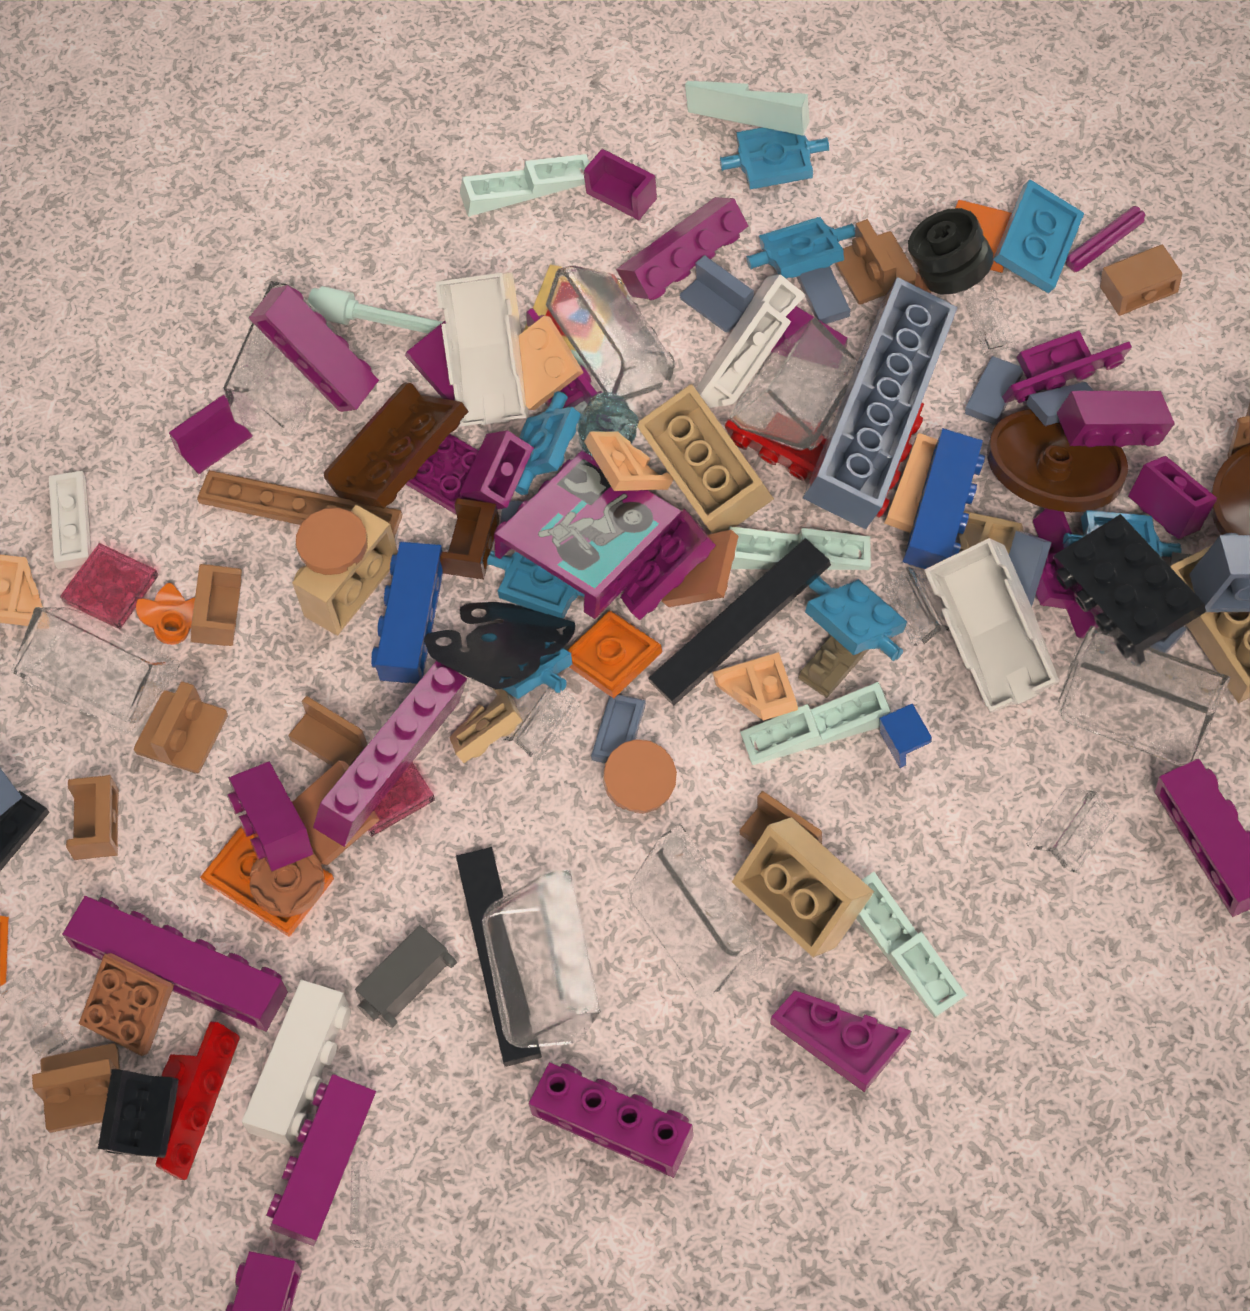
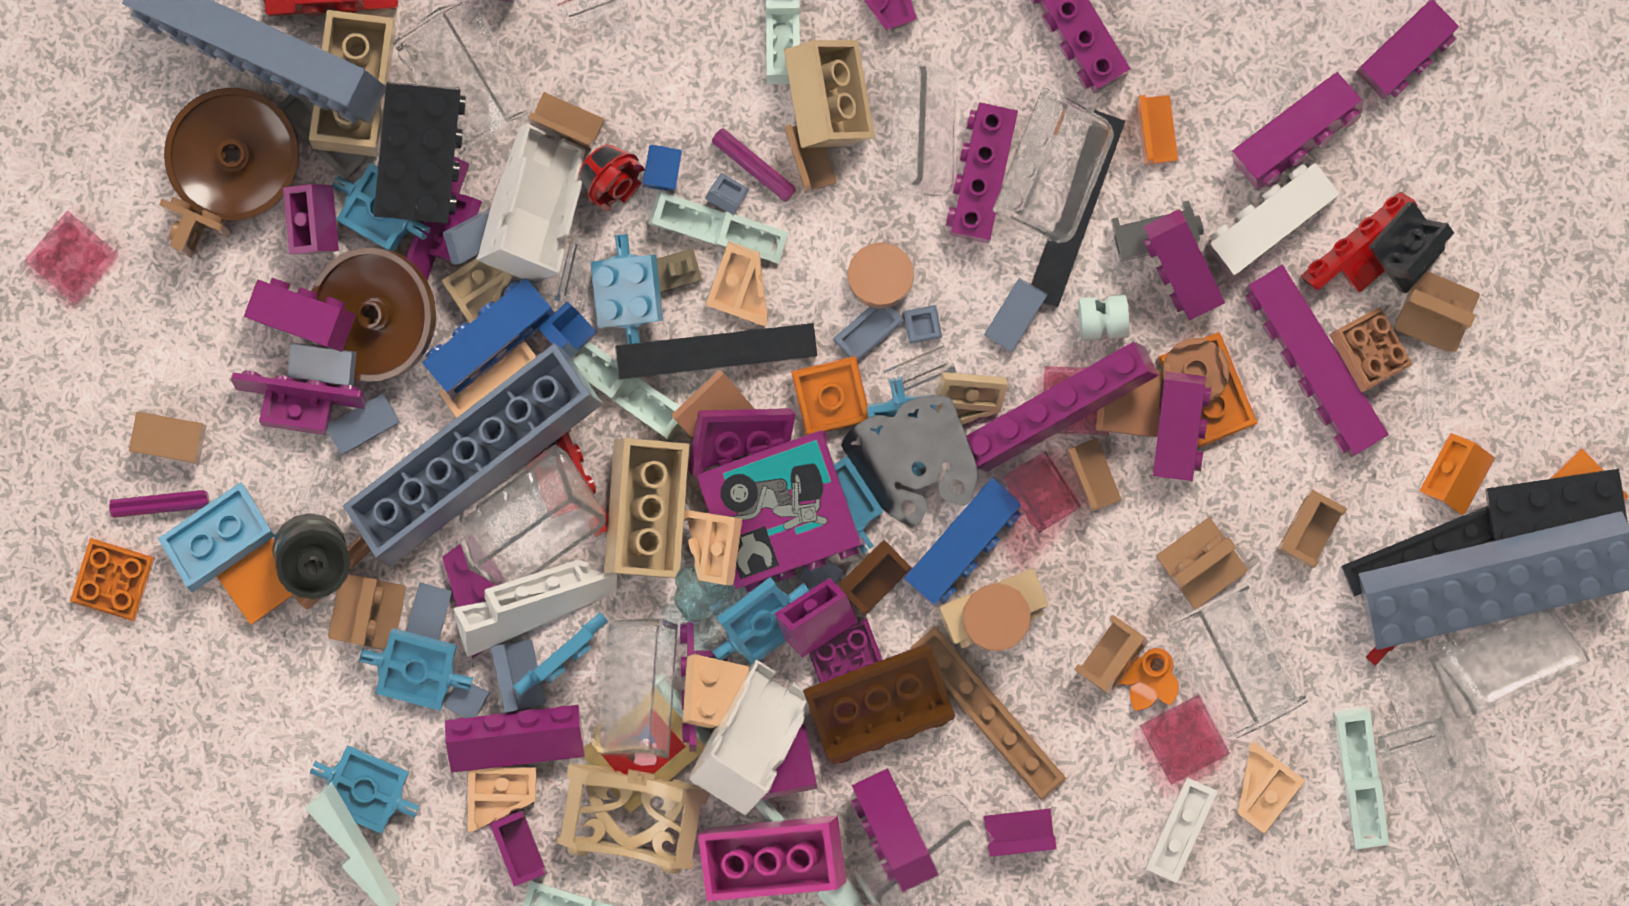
camera: 160 degrees left, 25 degrees up
none -> orange tile [70,538,155,621]
none -> sand blue tile [444,683,490,718]
none -> light nougat wing [468,767,537,832]
none -> dark azure plate [512,612,608,697]
none -> medium nougat panel [529,92,605,150]
none -> blue panel [538,302,597,357]
none -> tan fence [557,764,709,874]
none -> red cone [578,144,645,211]
none -> dark pink brick [698,815,847,901]
none -> sand blue tile [705,173,750,215]
none -> magenta axle [712,128,796,202]
none -> sand blue tile [903,305,942,344]
none -> magenta brick [945,102,1018,244]
none -> sand blue tile [984,277,1047,352]
none -> clear pink tile [1003,451,1082,533]
none -> light aqua wheel [1078,295,1129,341]
none -> orange panel [1136,94,1178,166]
none -> magenta brick [1143,209,1225,321]

